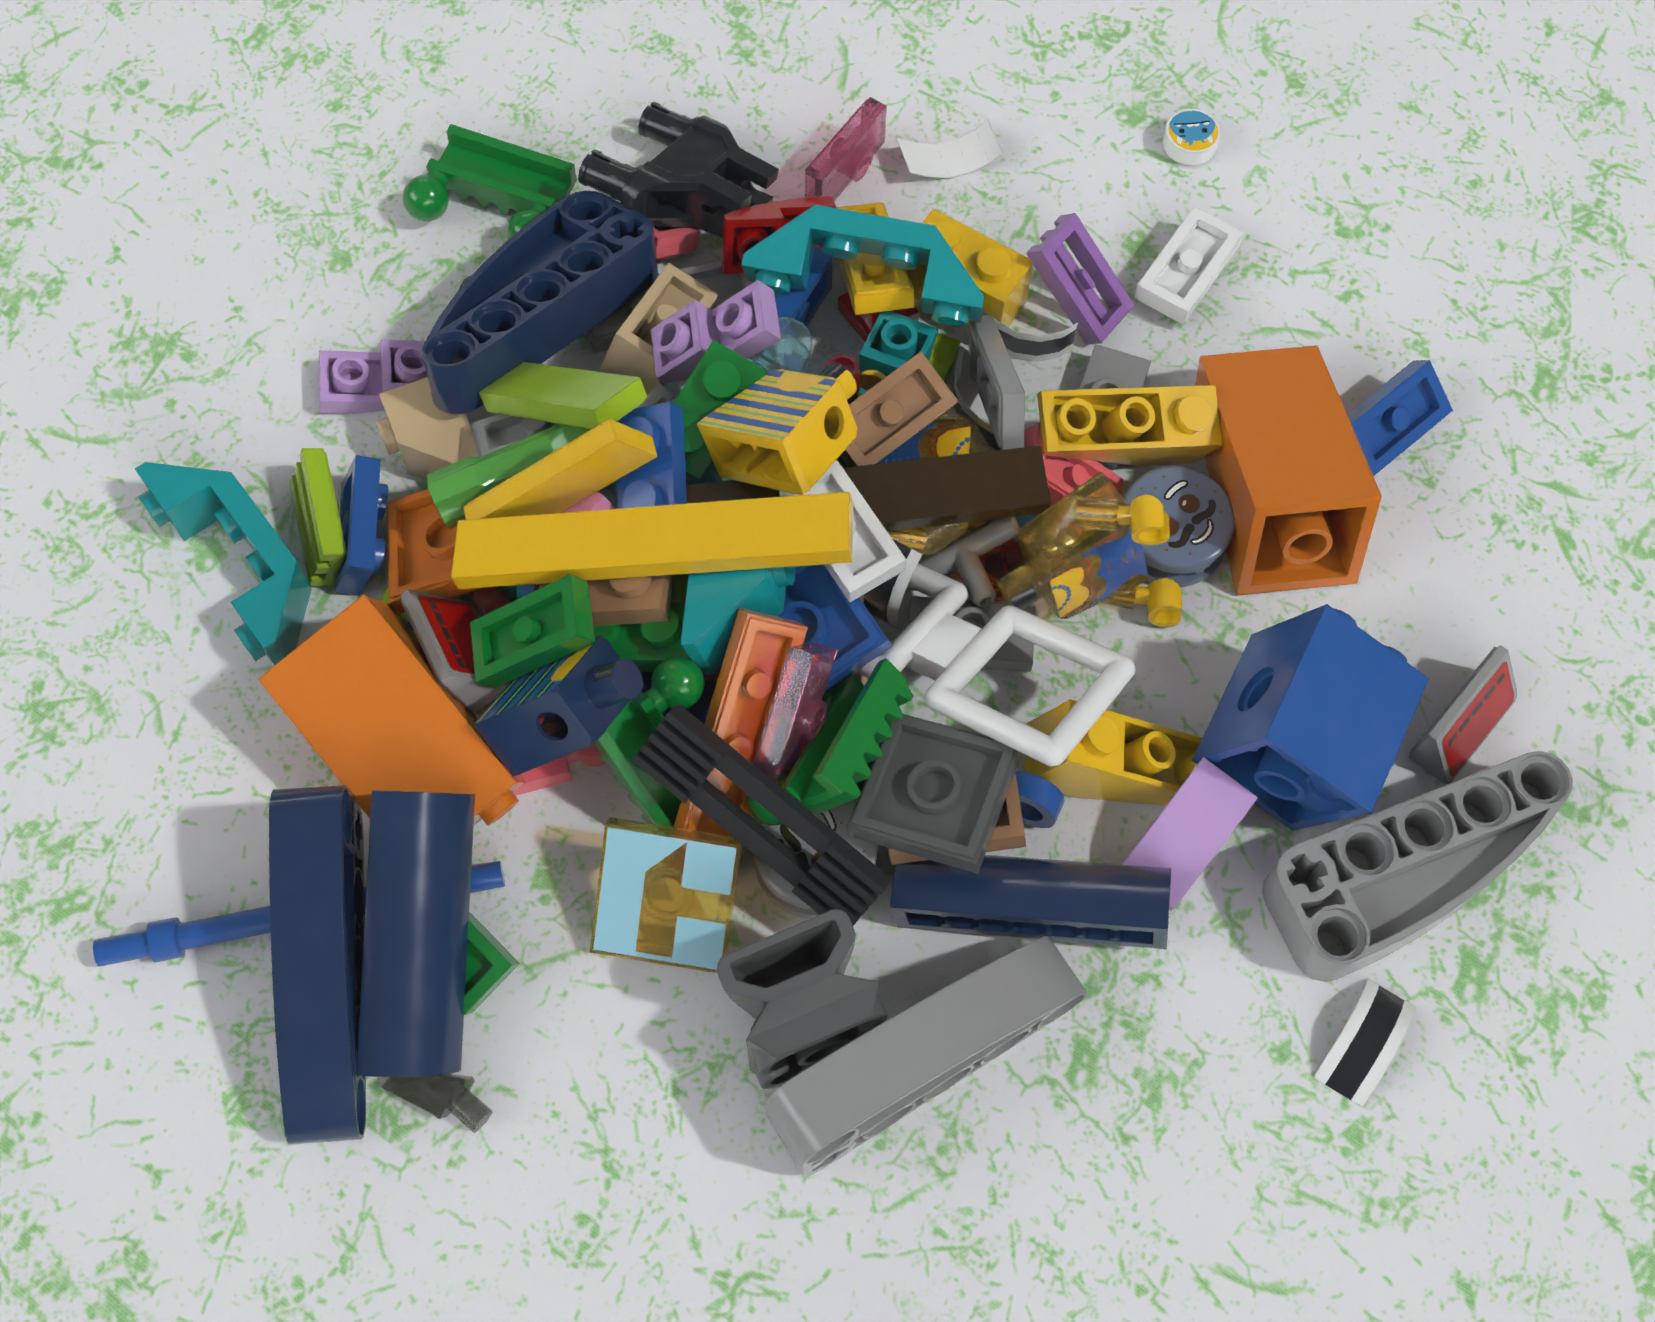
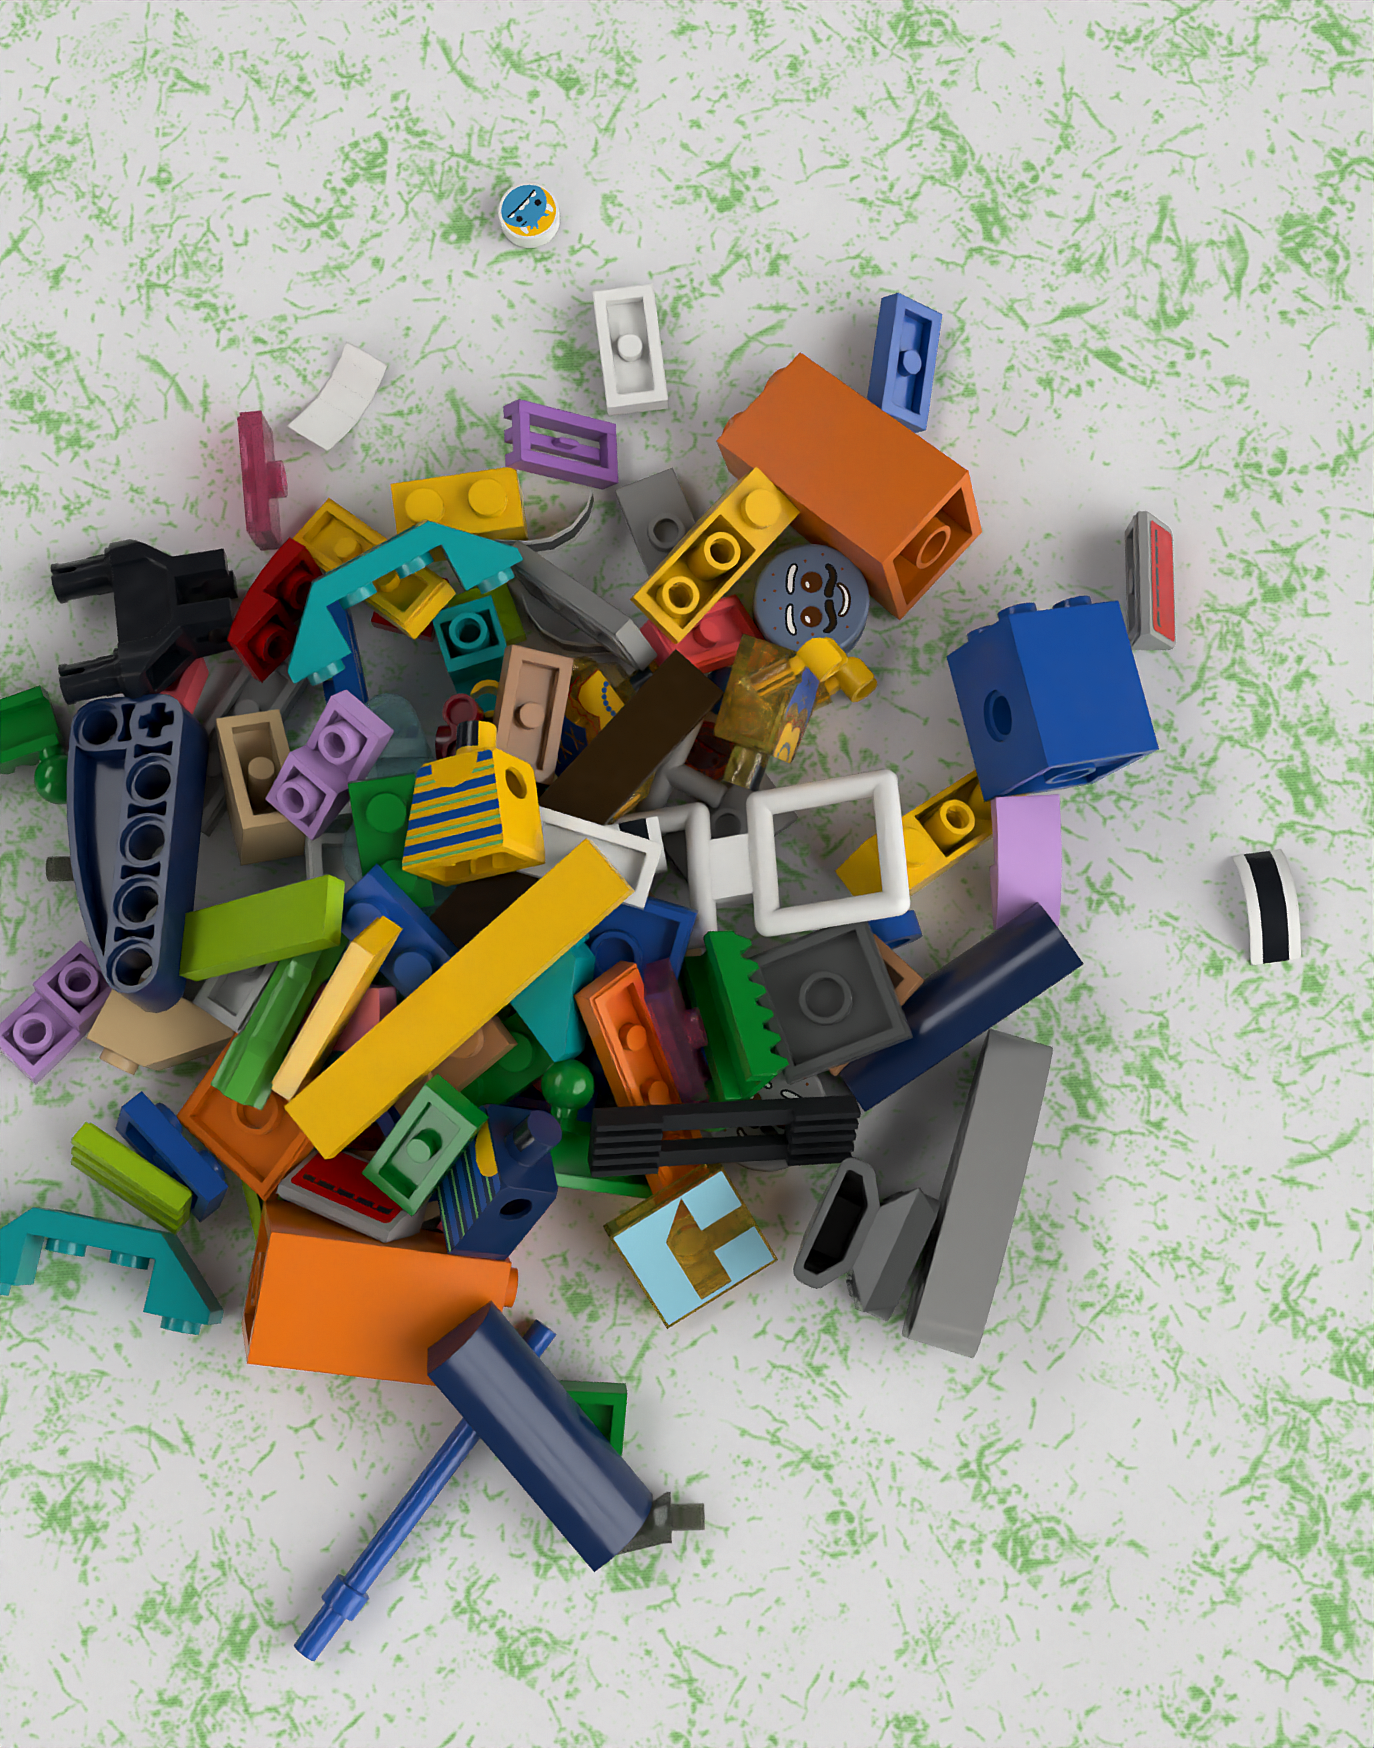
camera: 35 degrees left, 15 degrees up
dark blue beam [269,785,366,1145] -> none
light grey beam [1262,751,1573,982] -> none

